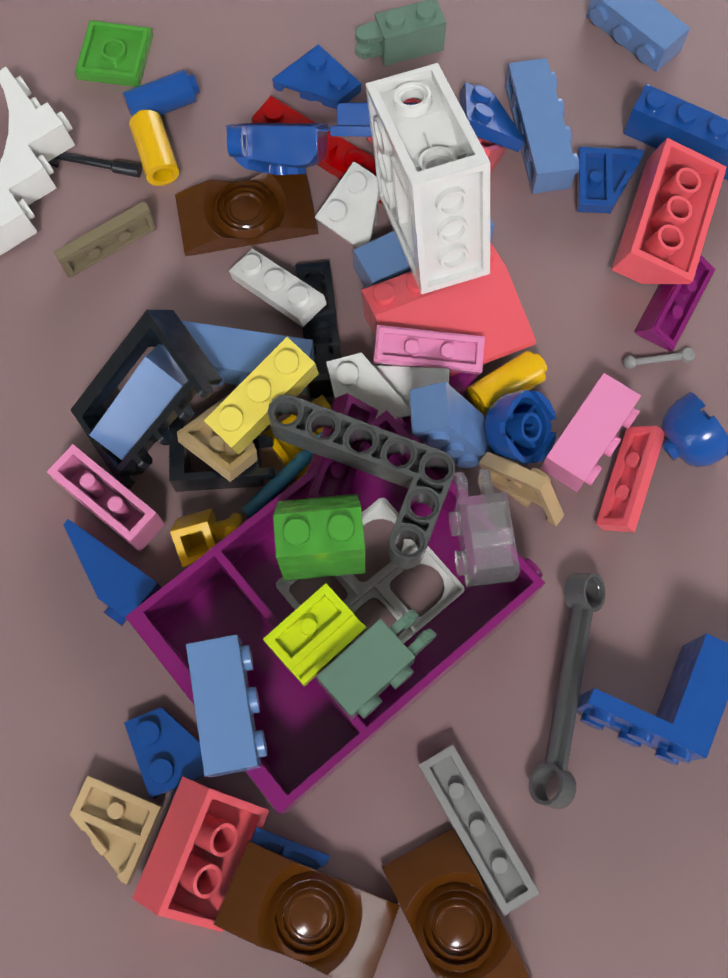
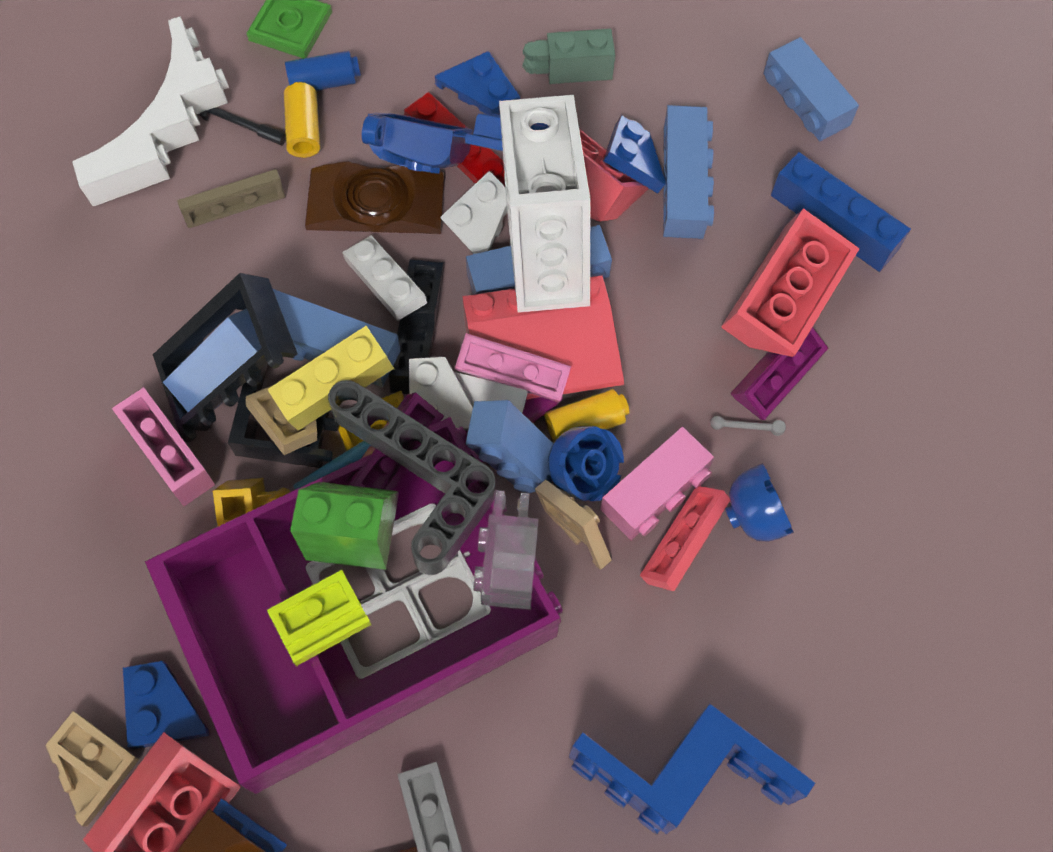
camera: 10 degrees right, 5 degrees down
blue slope [63,519,162,626] -> none
medium blue brick [186,635,267,778] -> none
sand green hinge [316,609,437,720] -> none
dark grey piece [529,573,605,809] -> none
blue wing [577,147,644,214] -> none

